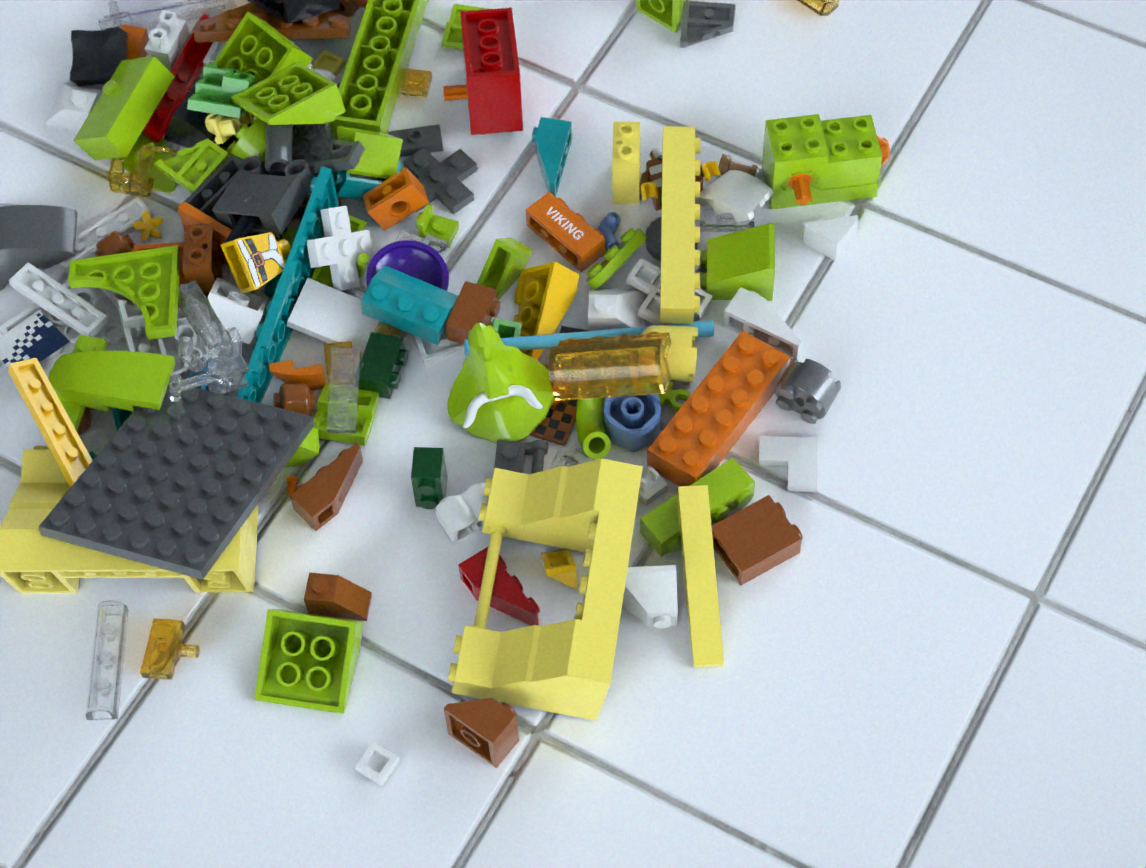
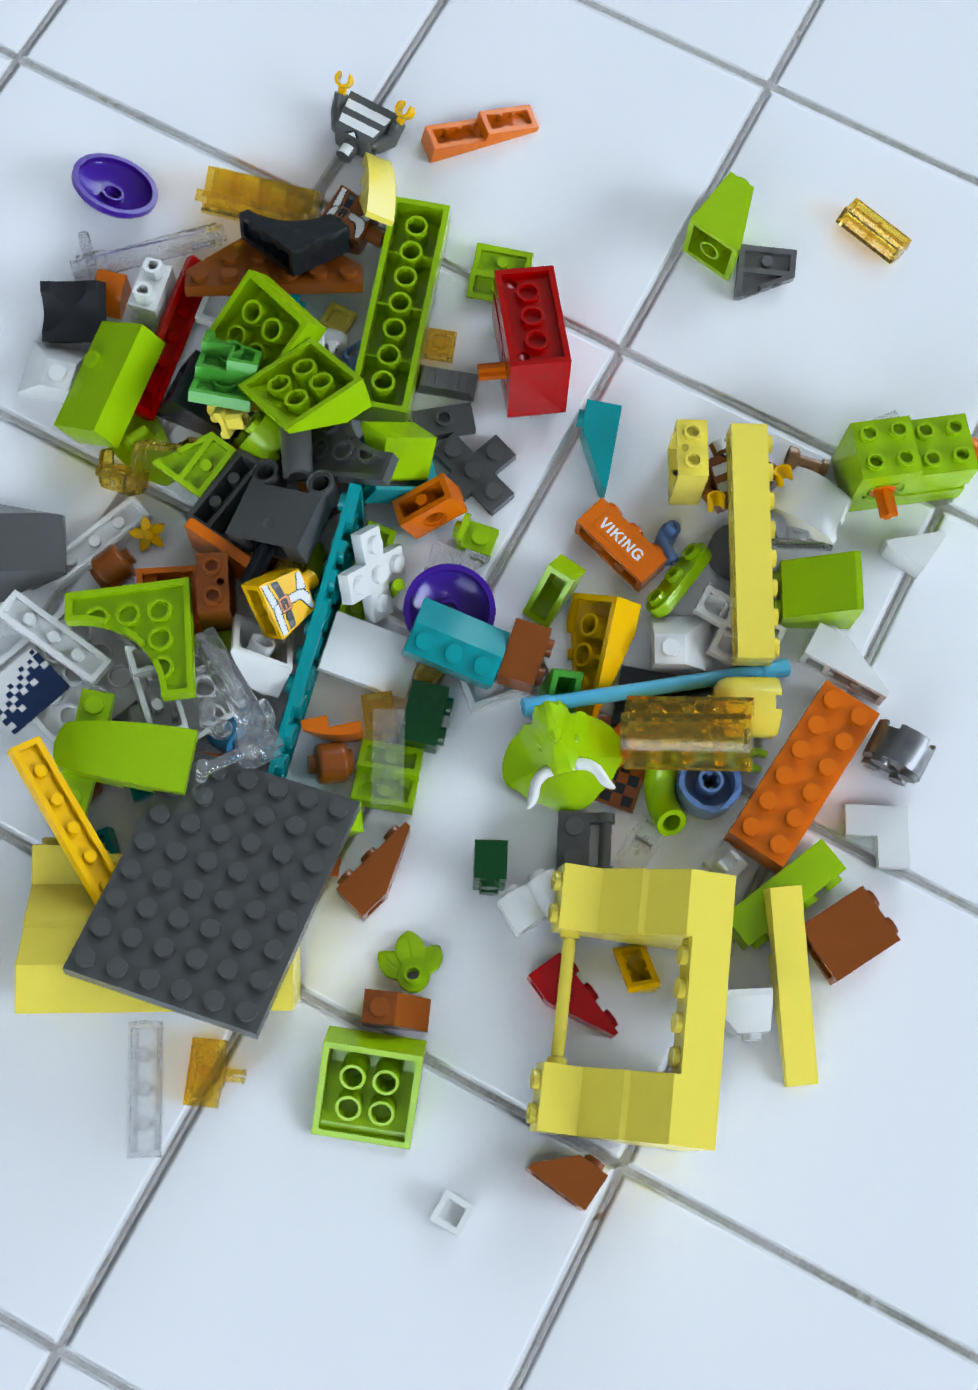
camera: 10 degrees left, 15 degrees up
none -> lime plate [377,931,443,993]
none -> flat silver tile [416,365,478,402]

